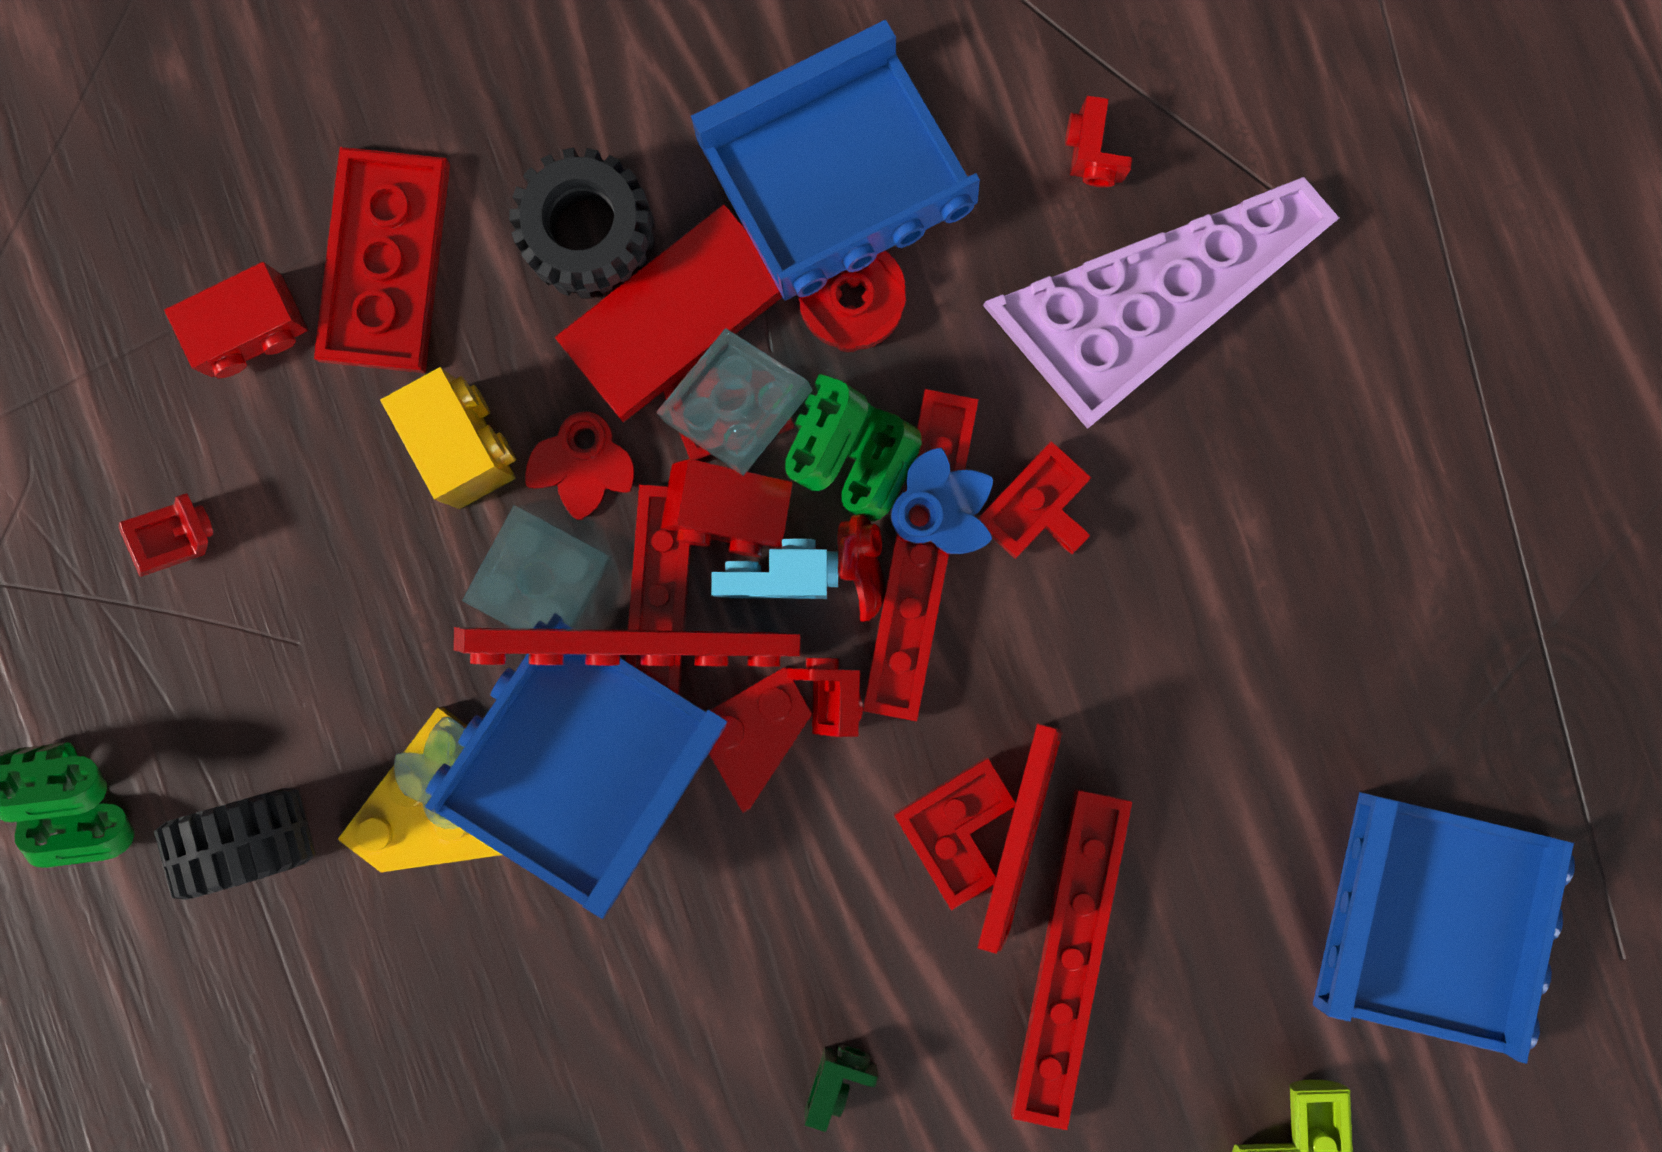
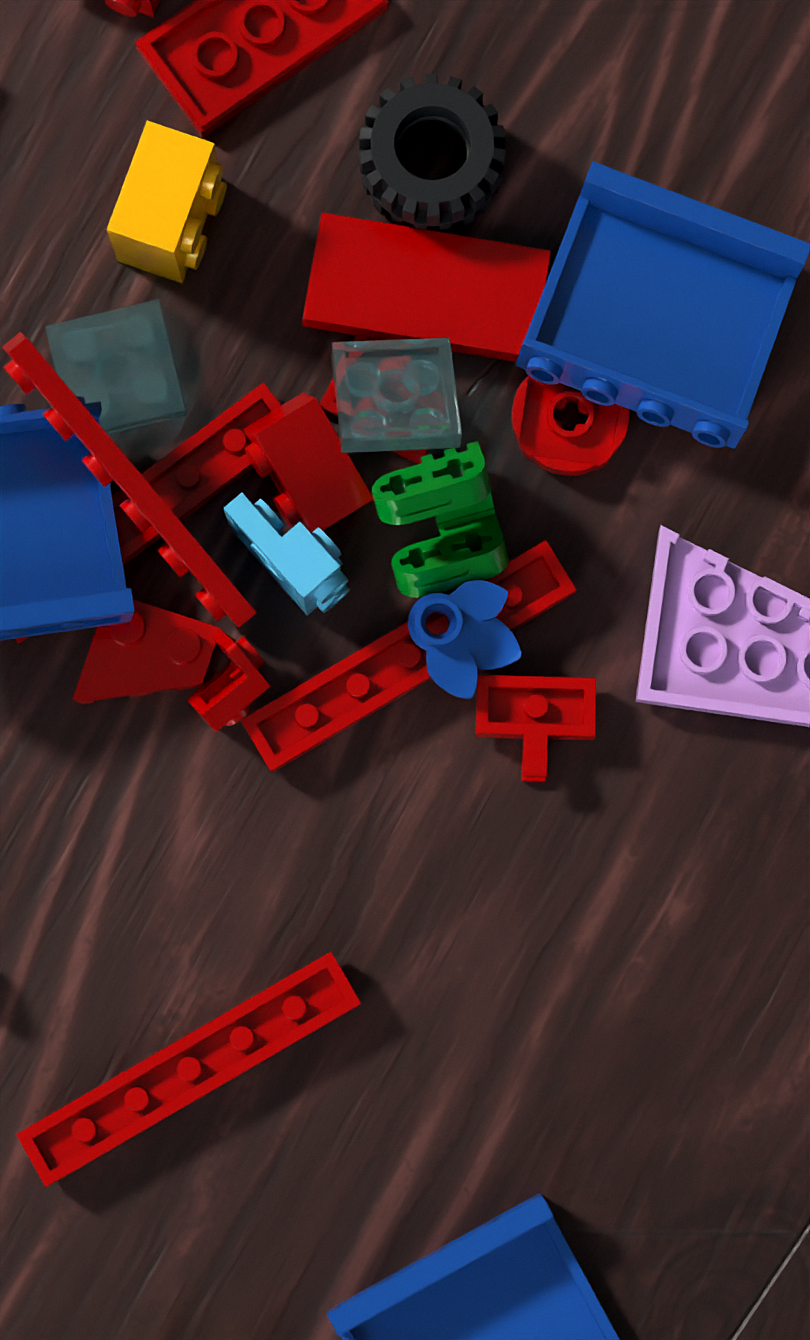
camera: 45 degrees right, 5 degrees down
red plate [525,412,634,520] -> none
red plate [837,514,885,622] -> none
red plate [893,757,1016,911] -> none
red tile [977,724,1063,954] -> none

